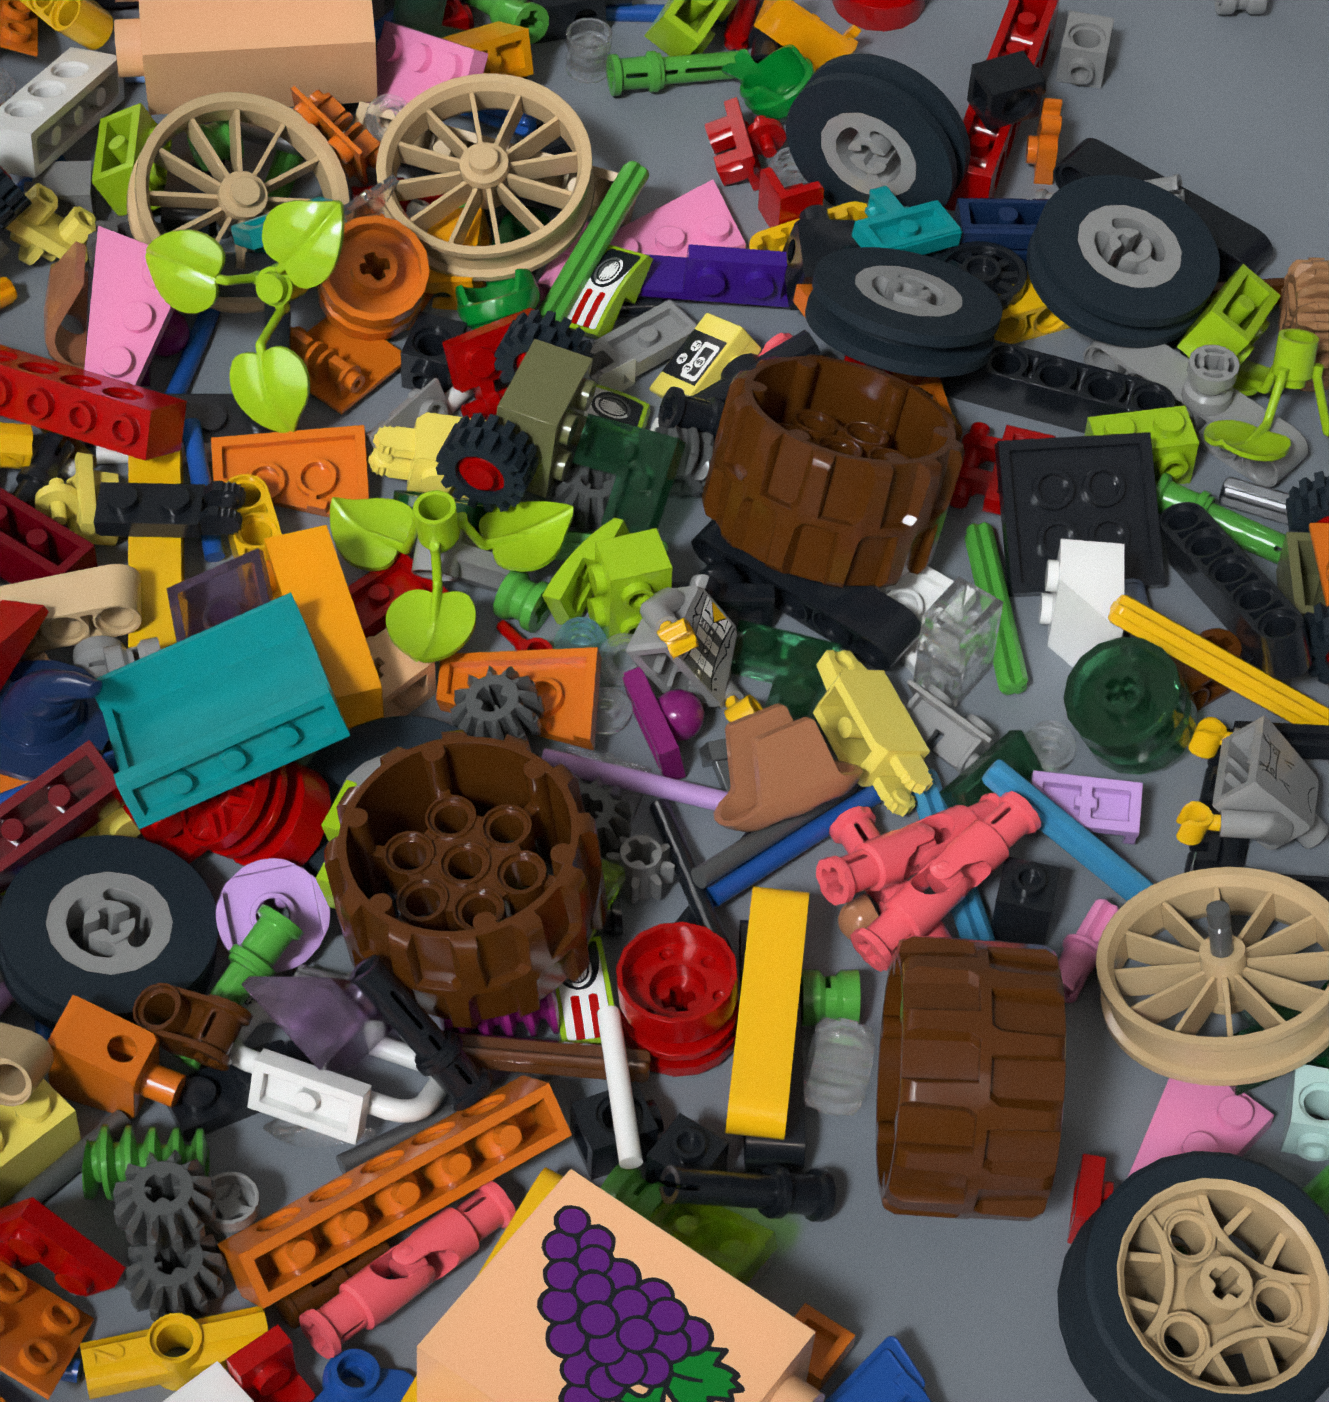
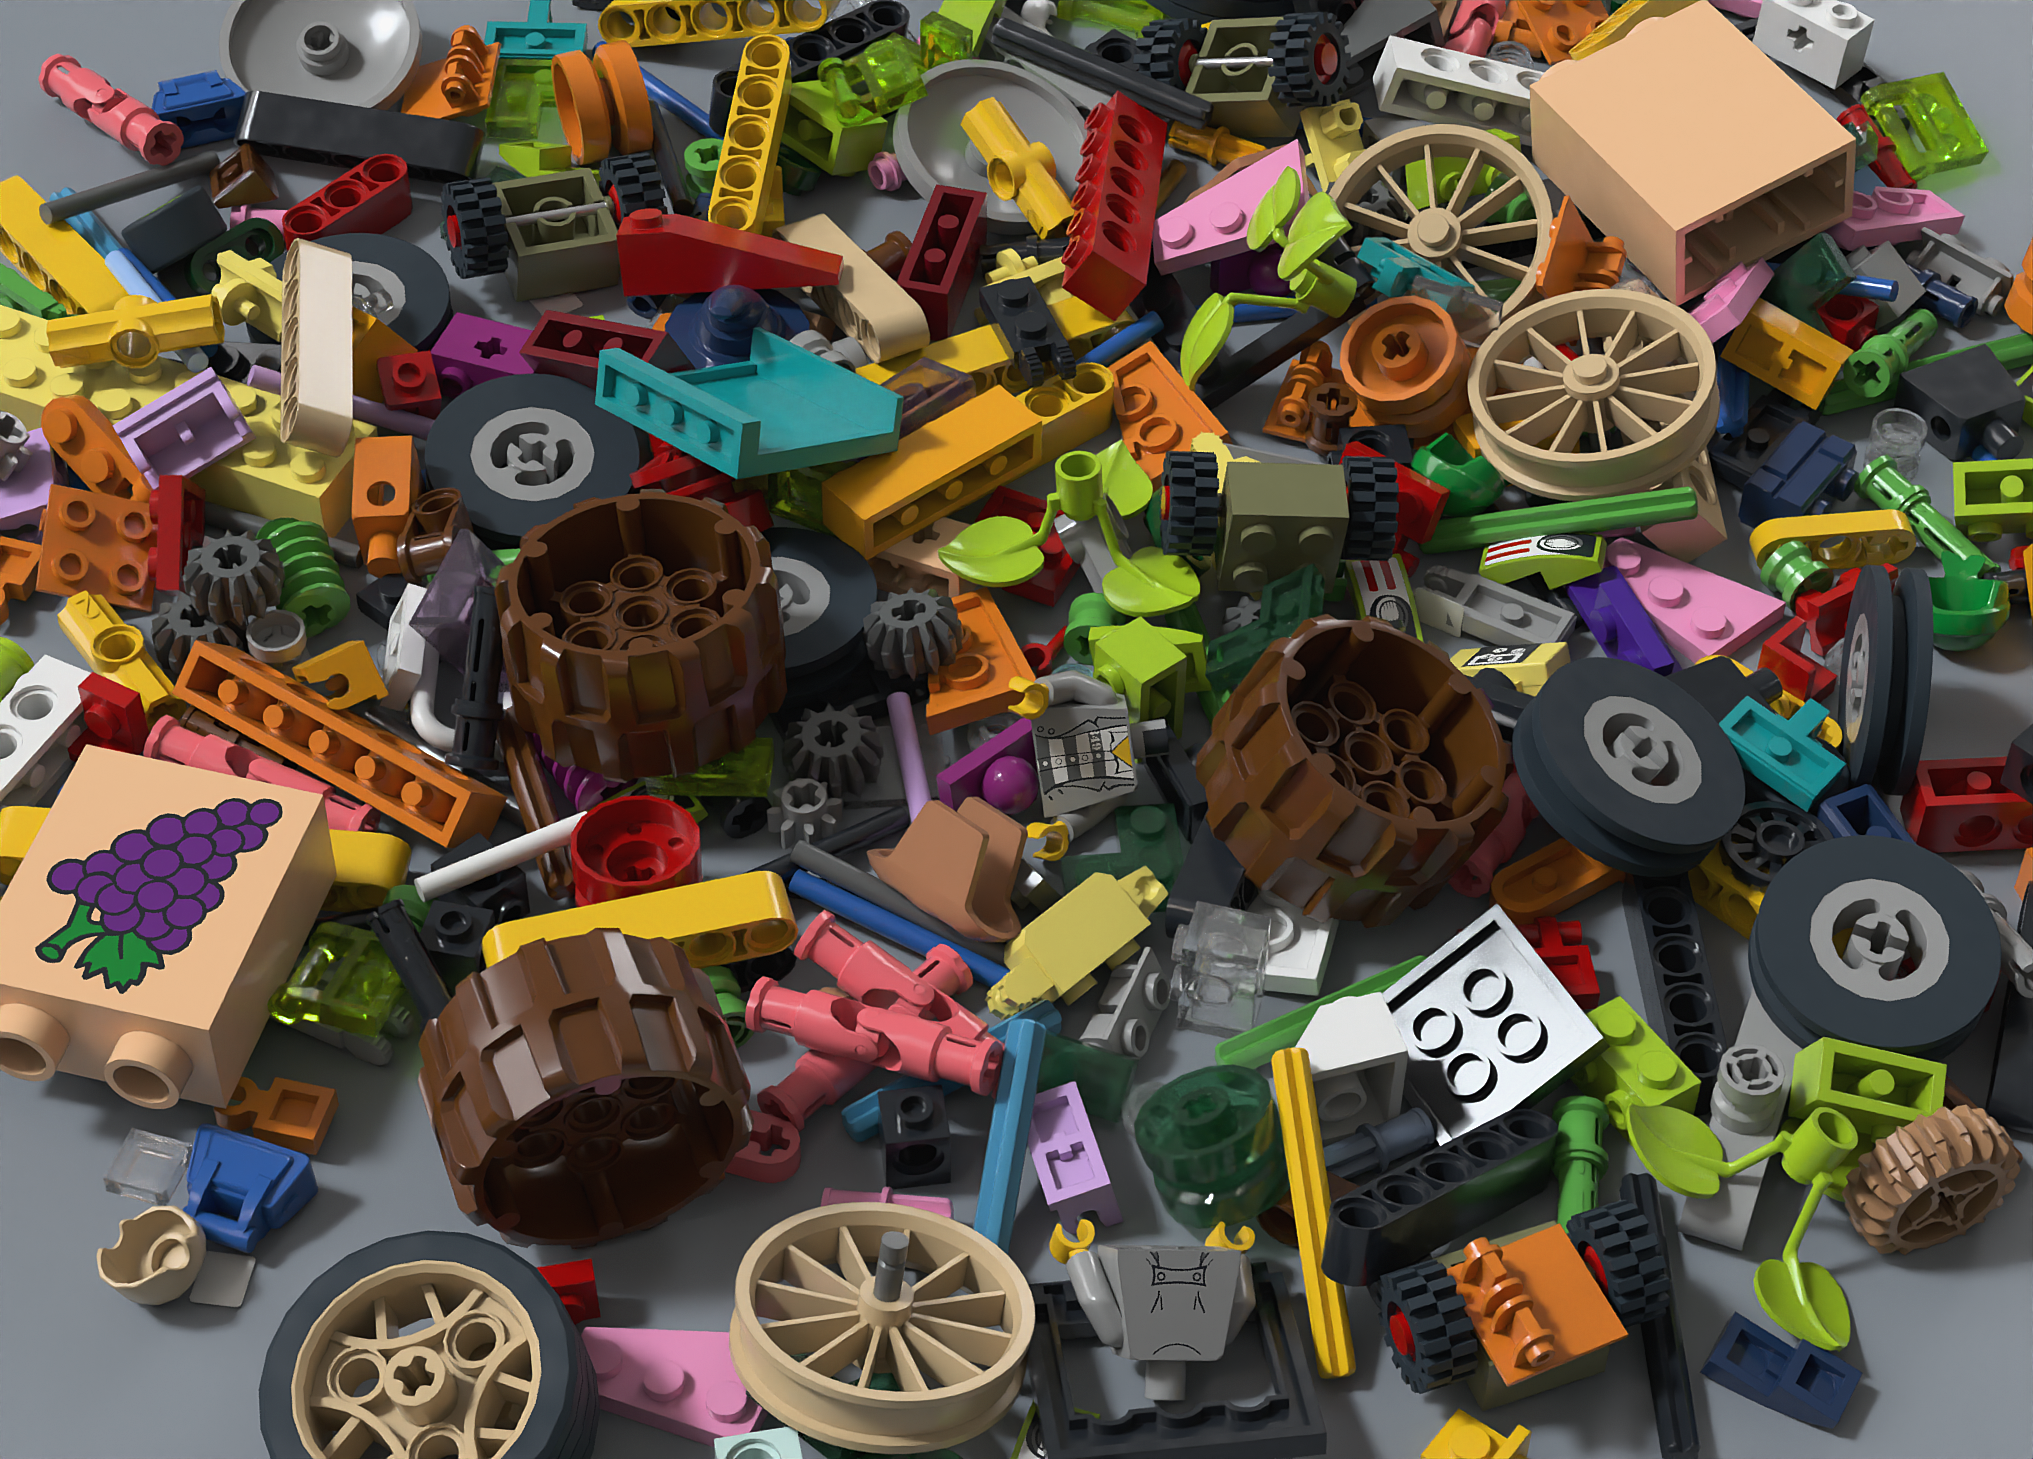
camera: 70 degrees right, 5 degrees down
none -> light orange hinge [291,641,389,710]
none -> reddish brown bush [1305,383,1358,456]
none -> dark blue brick [1738,421,1859,529]
none -> yellow beam [1749,509,1917,570]
none -> bright green wheel [1760,541,1834,613]

